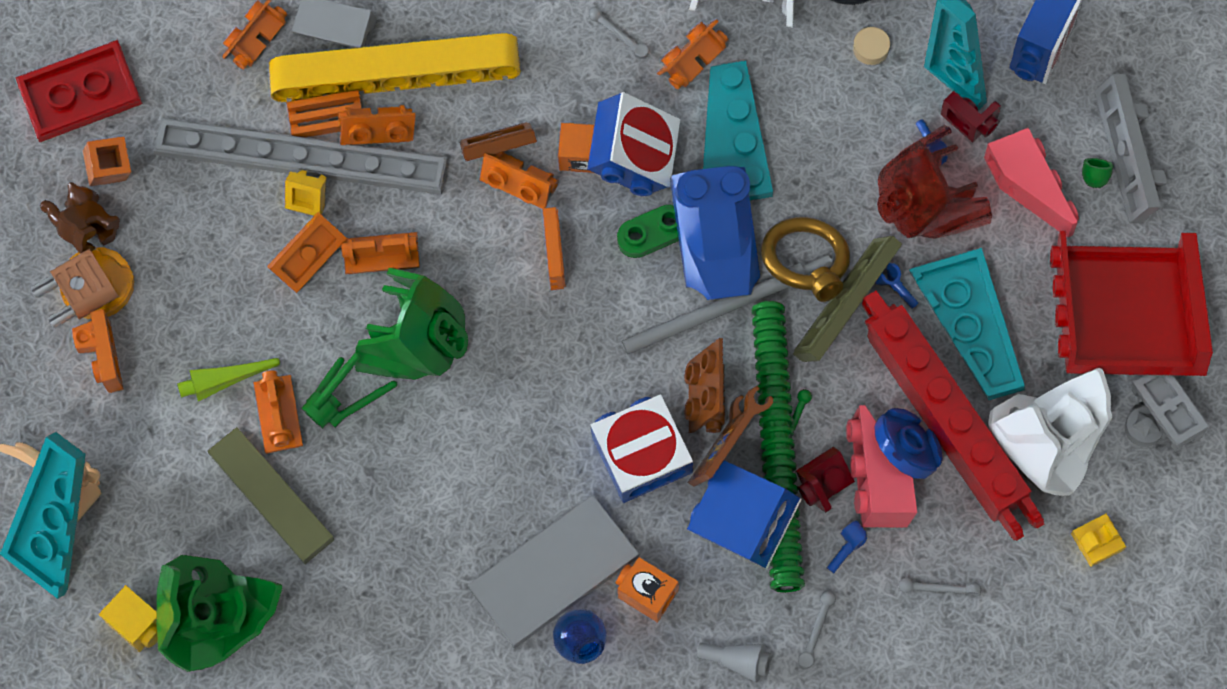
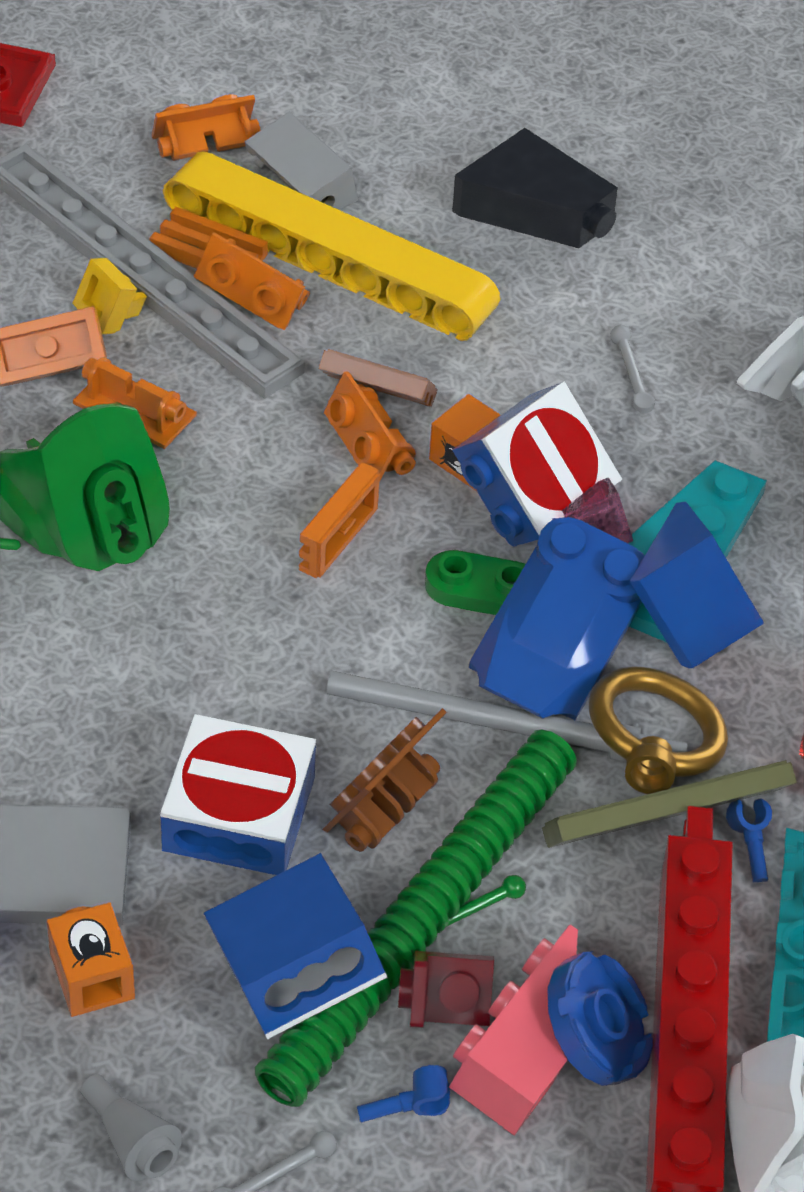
camera: 30 degrees right, 20 degrees down
orange hinge [657,19,728,89] -> none
dark orange flag [687,386,773,487] -> none
none -> clear pink slope [562,477,633,543]
none -> blue slope [630,501,764,668]

